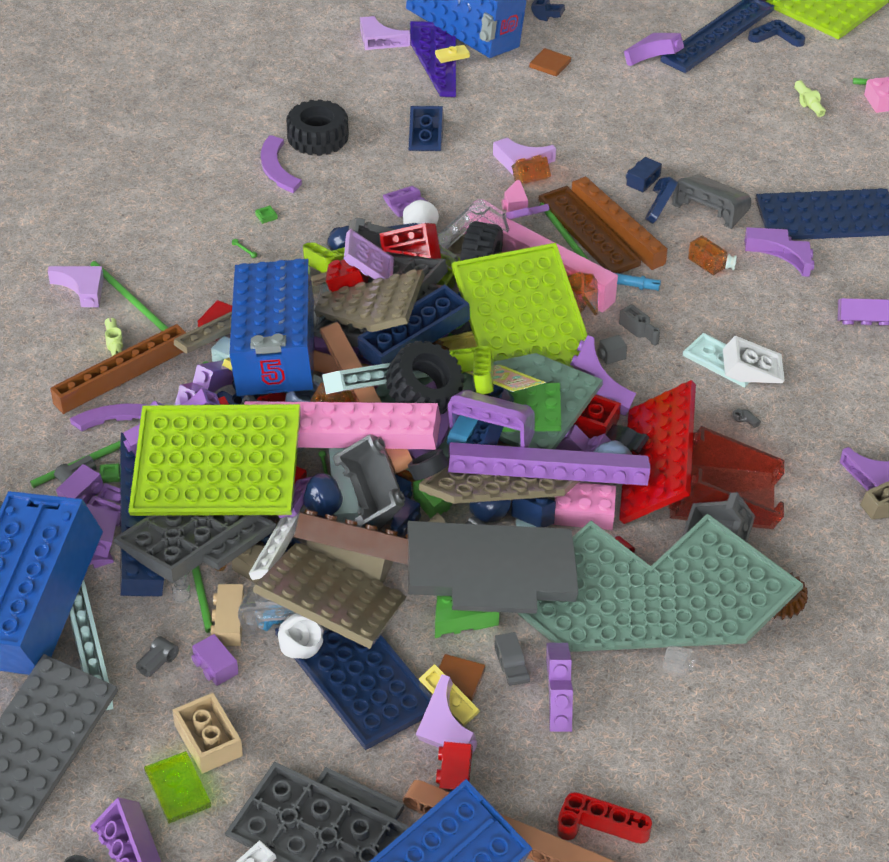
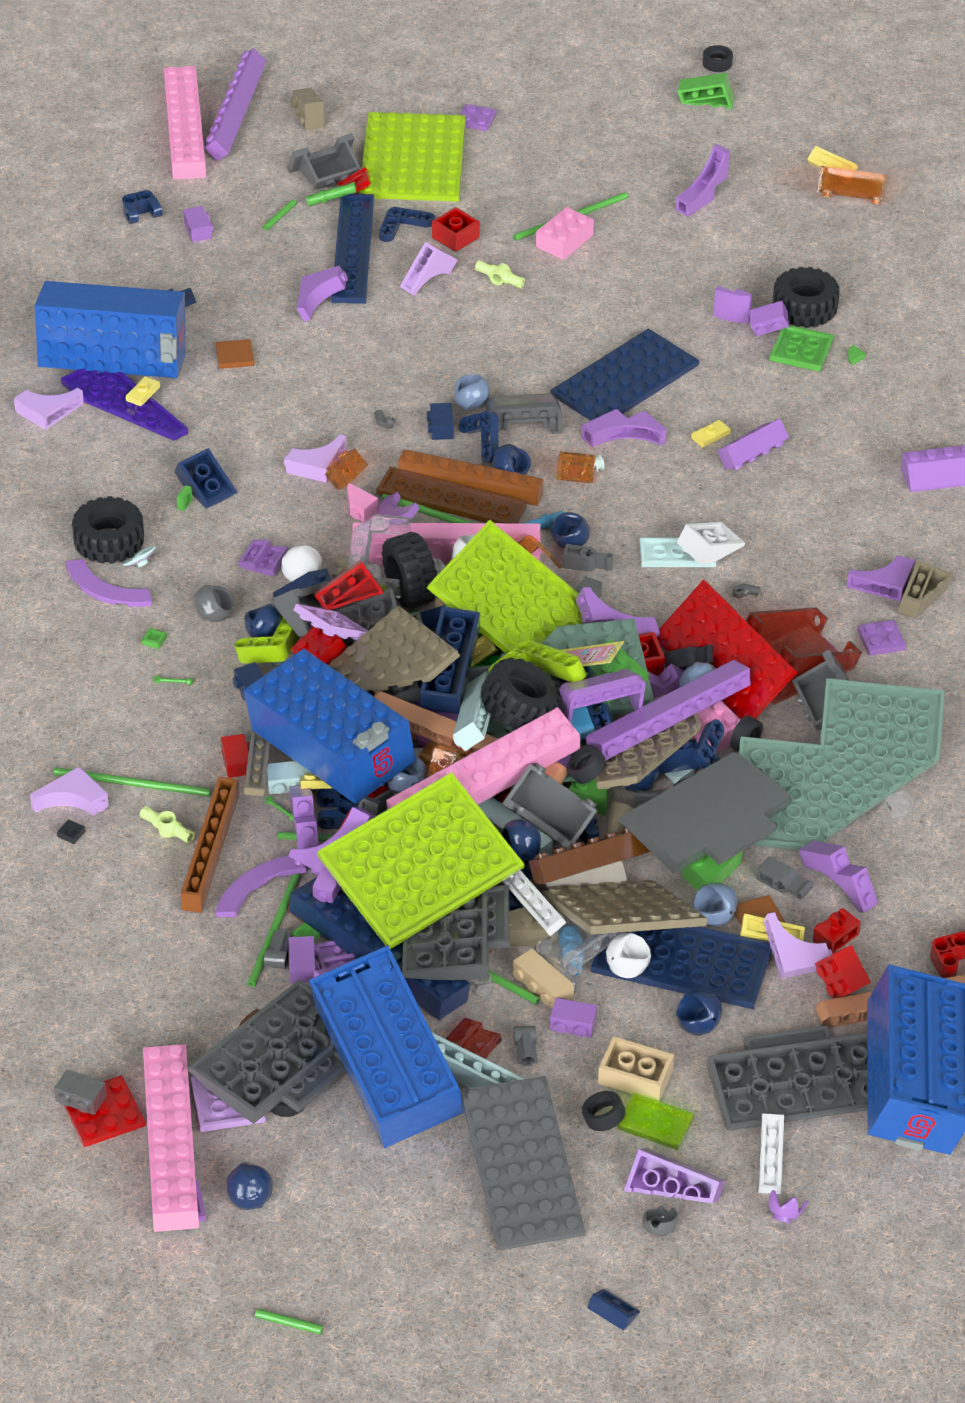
camera: 40 degrees left, 0 degrees up
none -> black plate [57,819,86,844]
none -> light aqua dish [122,546,155,567]
none -> bright green tile [177,485,192,511]
none -> dark grey piece [194,585,234,622]
none -> dark grey arm [374,410,395,429]
none -> lavender arch [400,242,457,296]
none -> red brick [432,207,480,252]
none -> clear red slope [446,1017,502,1059]
none -> sand blue piece [454,374,490,411]
none -> dark blue piece [493,444,531,475]
none -> dark blue piece [550,512,590,549]
none -> black tyre [582,1090,626,1131]
none -> dark blue piece [676,991,722,1036]
none -> light yellow plate [691,420,731,448]
none -> sand blue piece [692,883,738,927]
none -> dark blue beam [693,719,725,769]
none -> black tyre [730,715,763,752]
none -> red brick [813,908,861,954]
none -> medium lavender plate [858,620,906,656]

